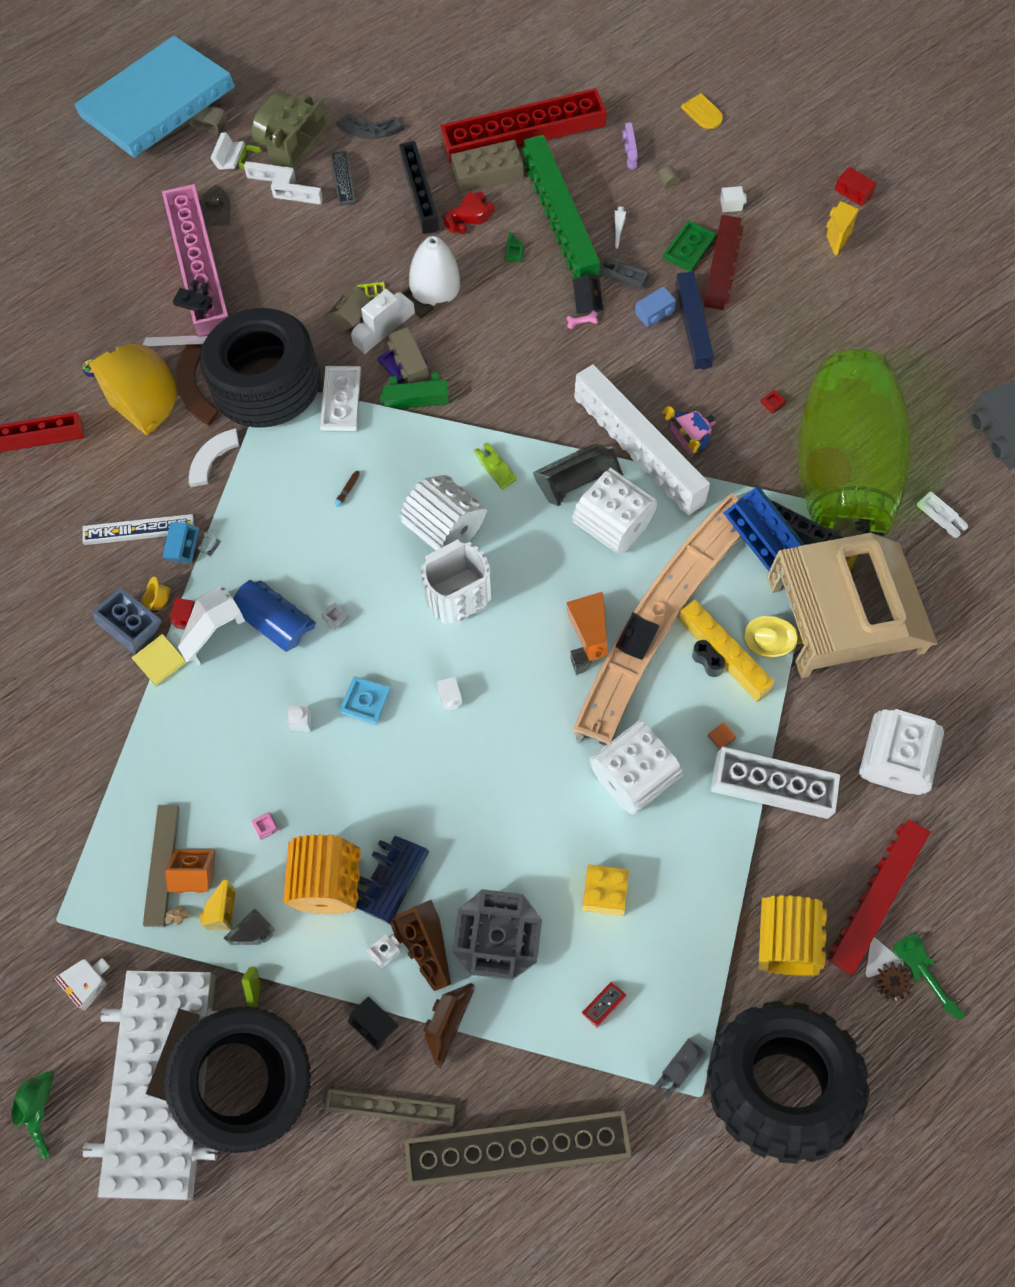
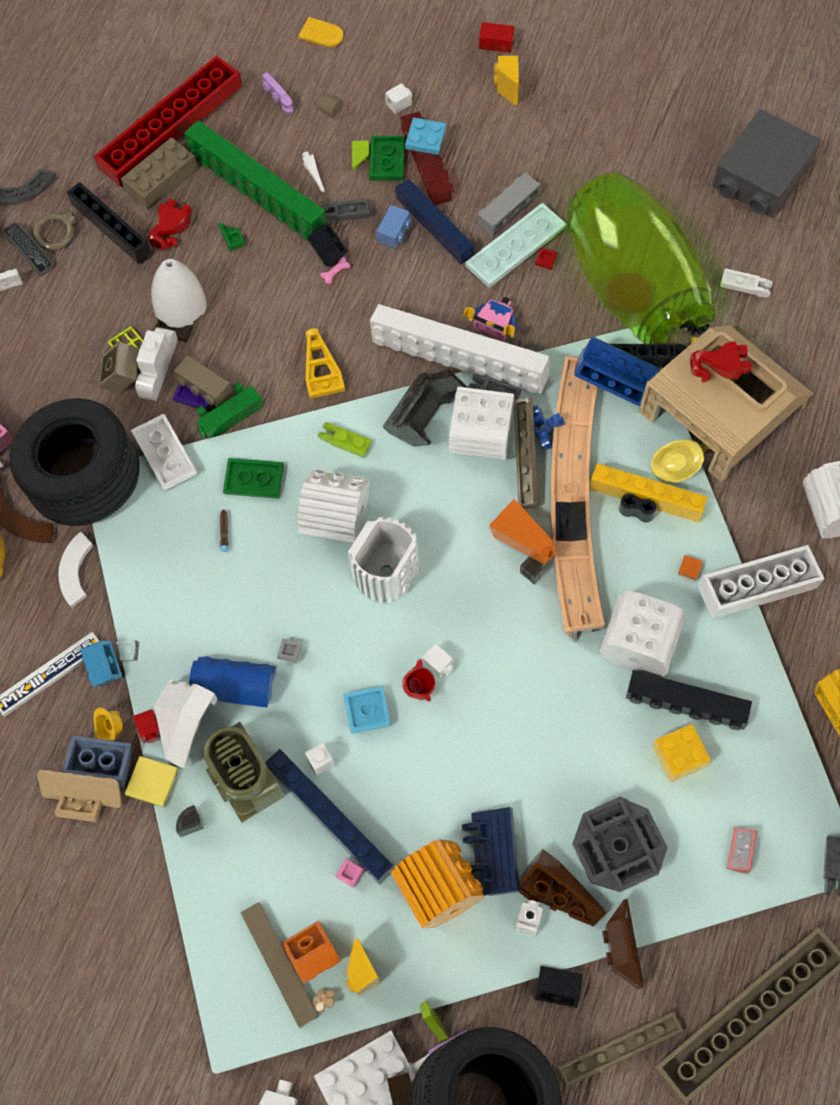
camera: 30 degrees left, 0 degrees up
clear smoke slope [224,909,275,945] -> none
none -> dark tan piece [33,211,77,250]
none -> tan bracket [37,770,122,822]
none -> clear smoke brick [176,805,204,838]
none -> olive brick [202,722,284,823]
none -> green tile [223,458,284,499]
none -> dark blue brick [265,749,394,885]
none -> yellow plate [305,328,345,399]
none -> lime tile [352,140,369,170]
none -> red hair [402,659,436,702]
none -> medium azure plate [405,118,446,155]
none -> light aqua plate [465,203,566,288]
none -> dark grey hinge [468,374,522,401]
none -> light grey brick [477,173,540,236]
none -> dark tan tile [514,397,538,509]
none -> blue pin [533,405,565,450]
none -> black brick [626,670,752,730]
none -> red hips [690,341,752,383]

